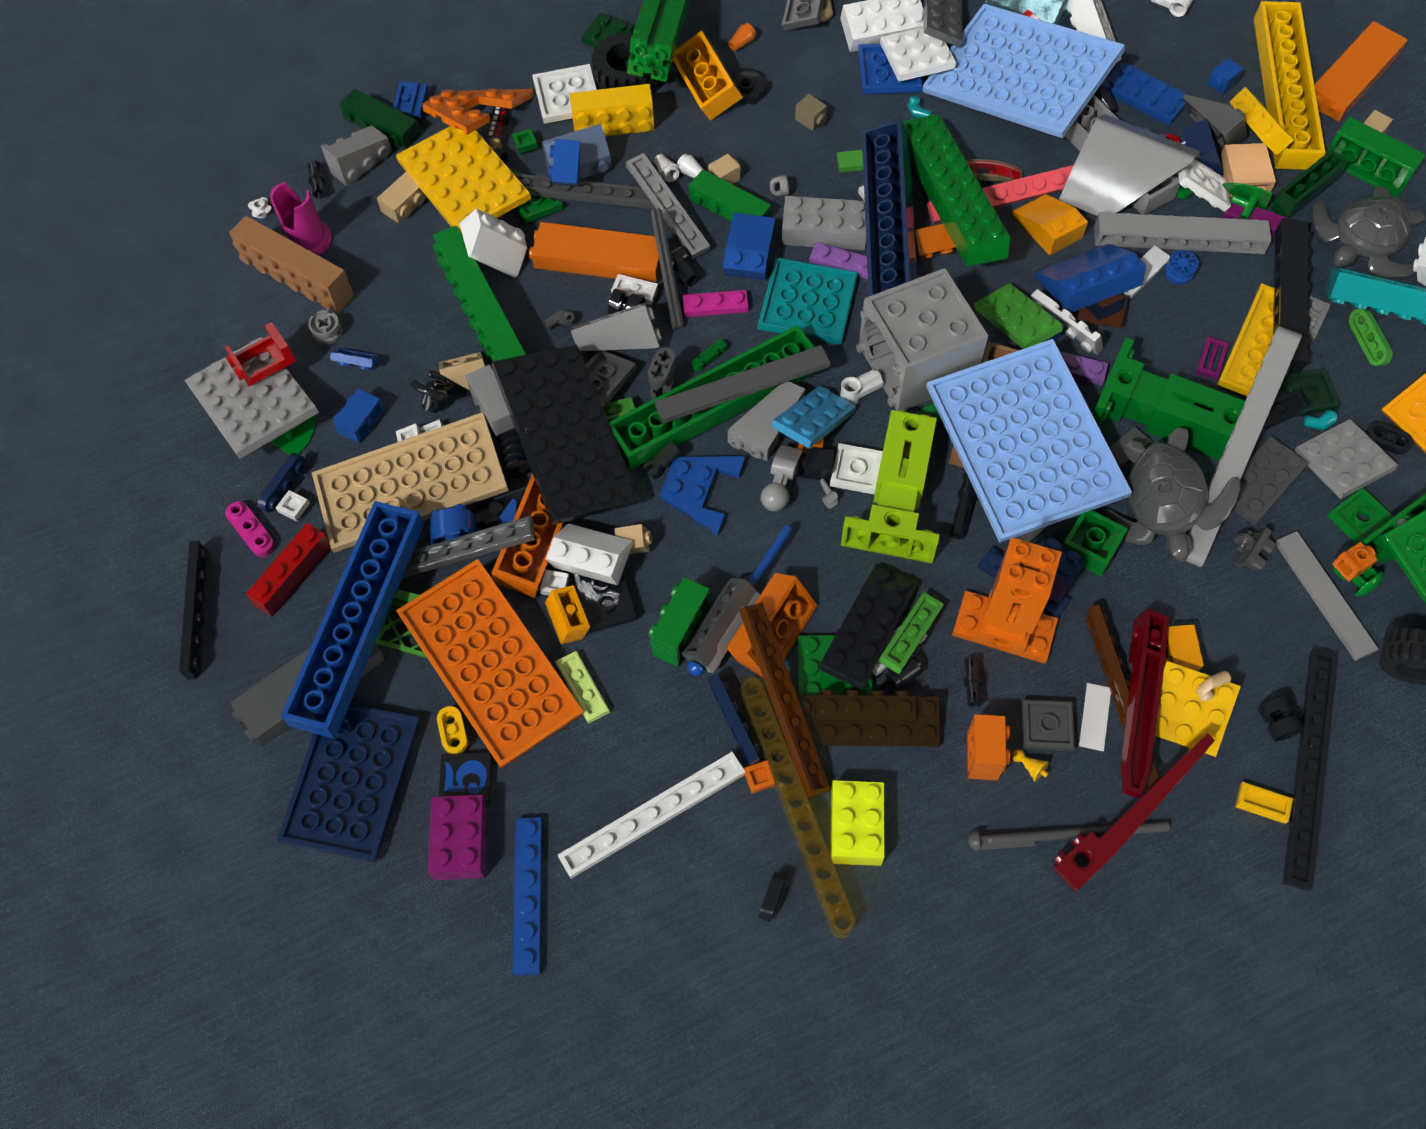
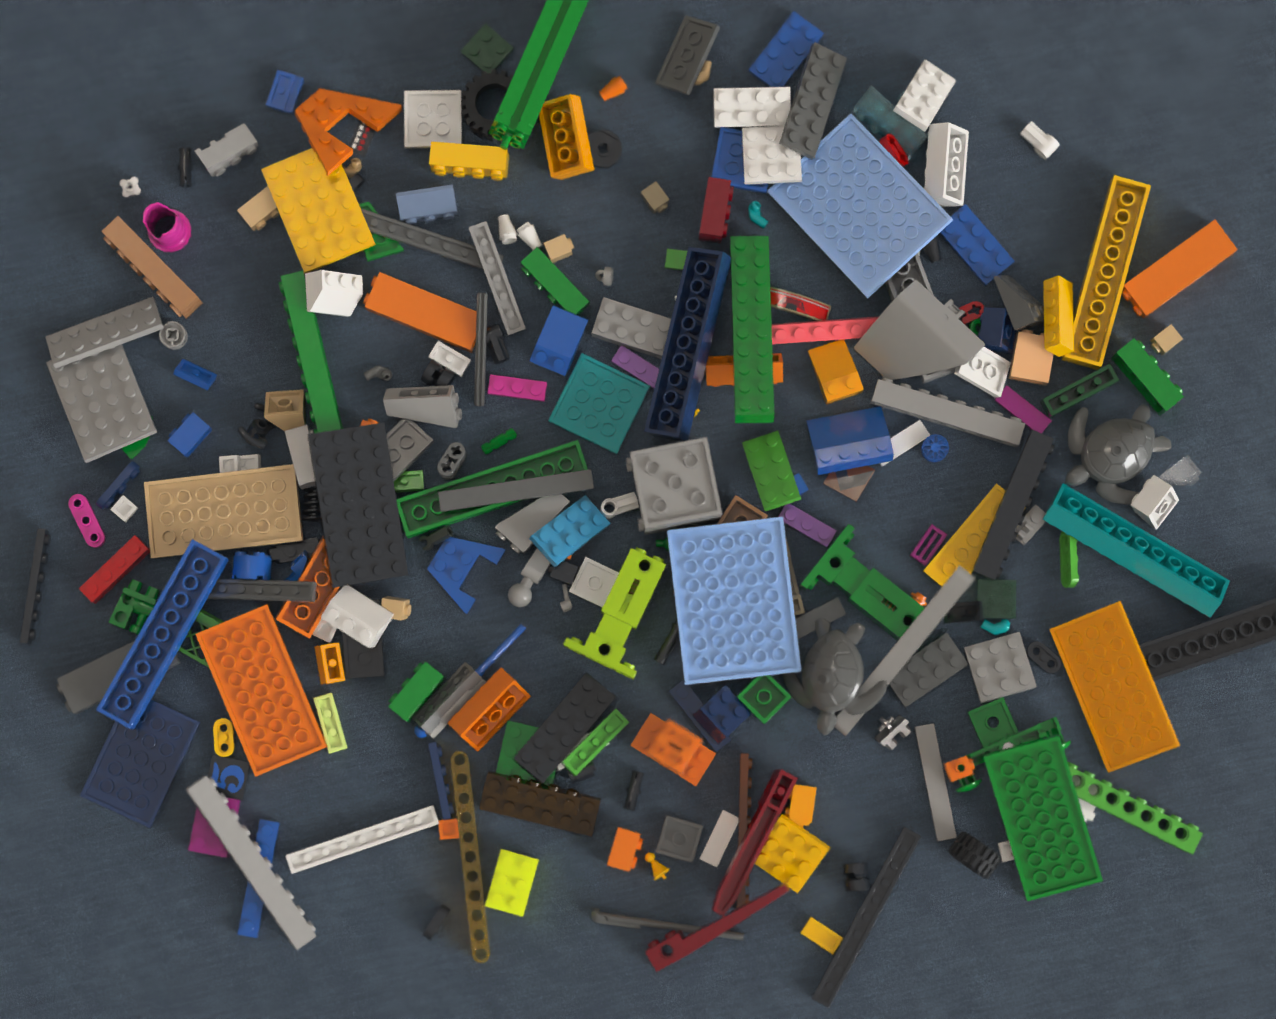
camera: 10 degrees right, 20 degrees up
red window [225,322,296,386] -> none
dark green brick [339,89,420,150] -> none
green plate [512,129,538,154] -> none
blue brick [548,139,581,187] -> none
reddish brown plate [739,603,831,798] -> none
white wing [1031,289,1103,355] -> none
tan arm [1196,671,1231,702] -> none
blue brick [1207,58,1244,95] -> none
green shield [1222,183,1273,220] -> none
none -> light grey plate [45,297,164,369]
none -> green hips [109,579,160,635]
none -> light grey brick [185,775,316,950]
none -> dark red brick [699,177,734,243]

